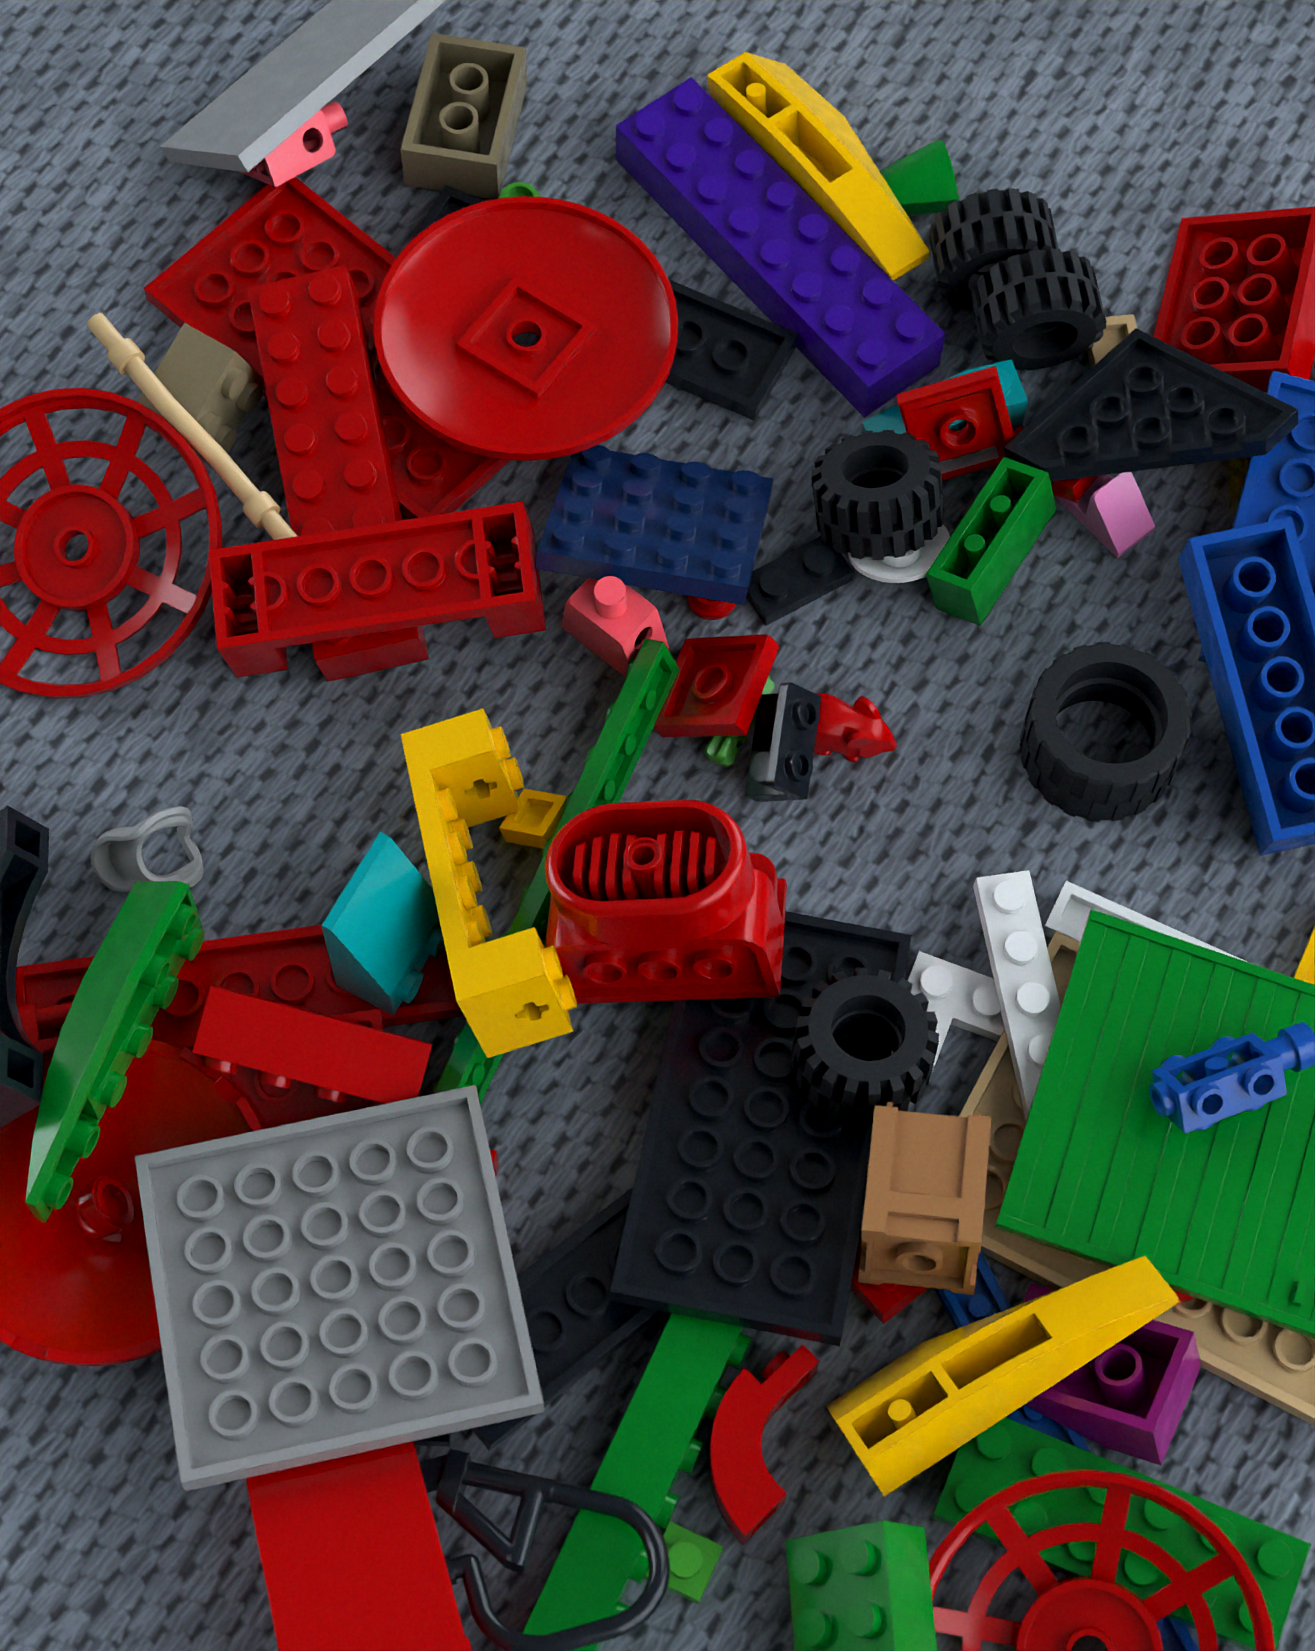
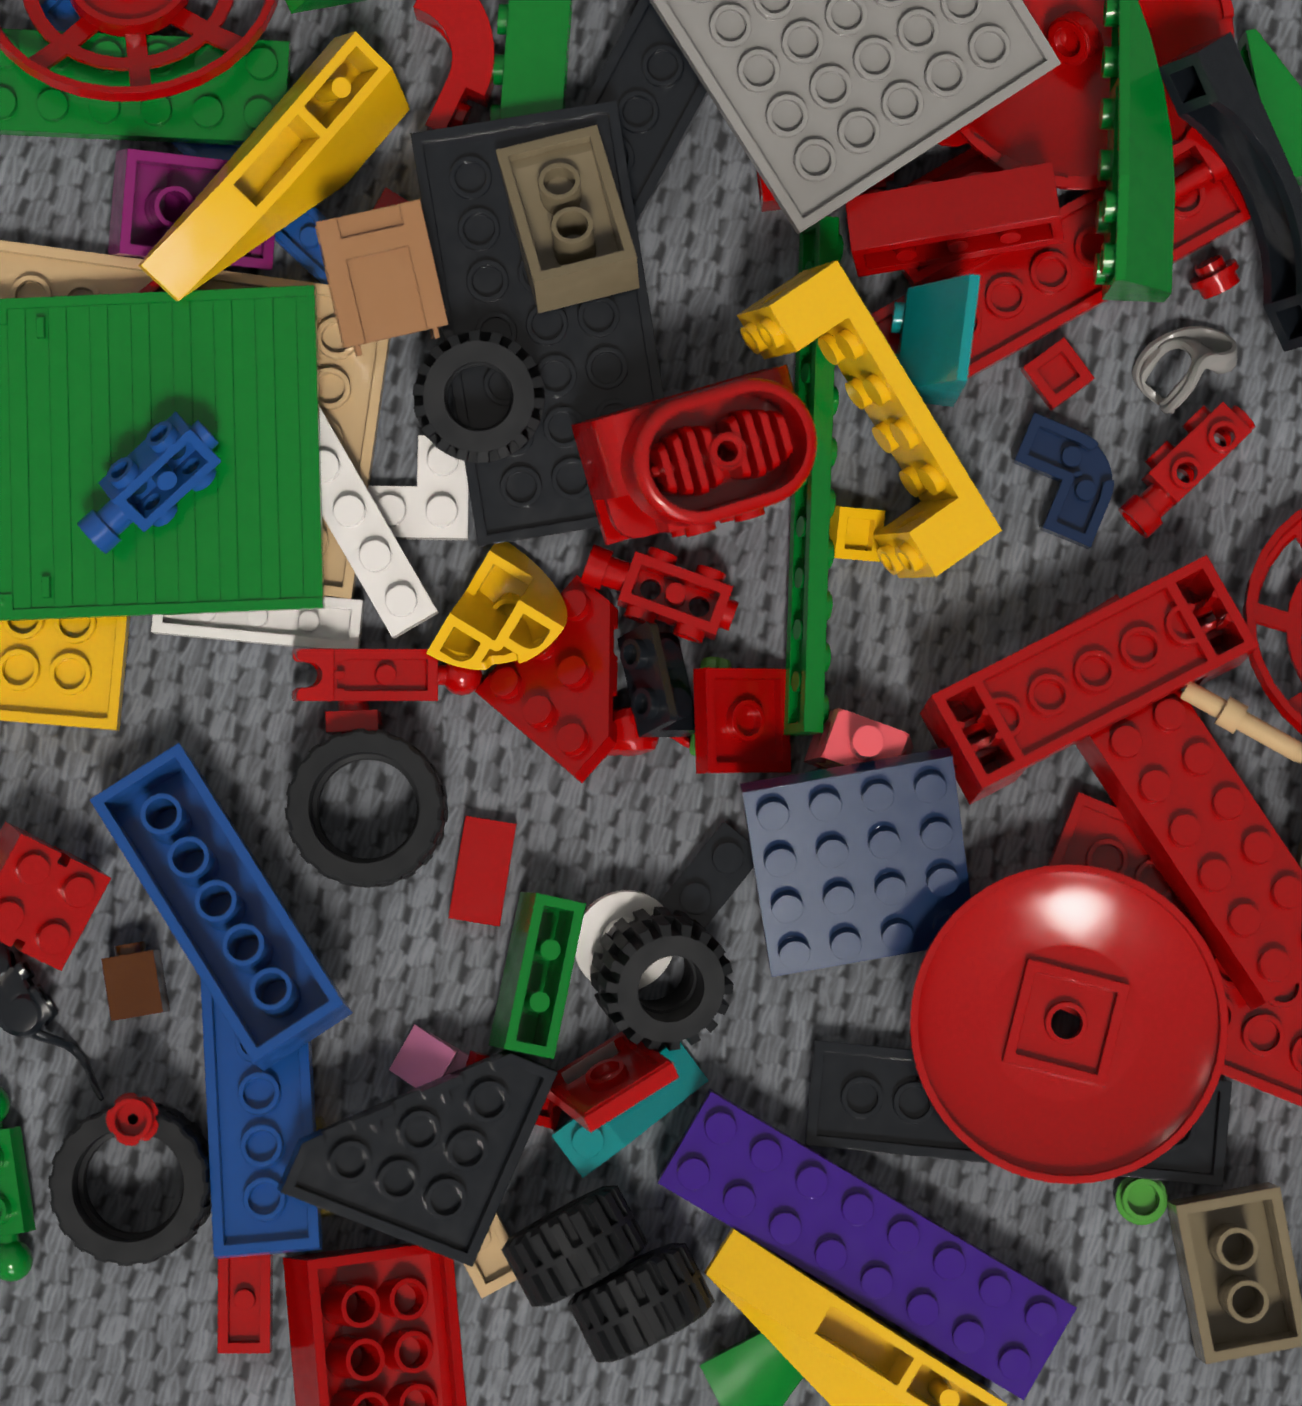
camera: 160 degrees right, 20 degrees up
none -> red plate [292,649,482,701]
none -> red plate [325,701,382,735]
none -> yellow brick [426,542,567,670]
none -> red tile [448,816,517,927]
none -> red plate [475,575,618,783]
none -> dark tan slope [496,125,639,314]
none -> red brick [580,544,739,644]
none -> dark blue plate [1013,413,1114,549]
none -> red plate [1021,337,1095,411]
none -> red brick [1118,402,1255,538]
none -> red plate [1189,254,1240,299]

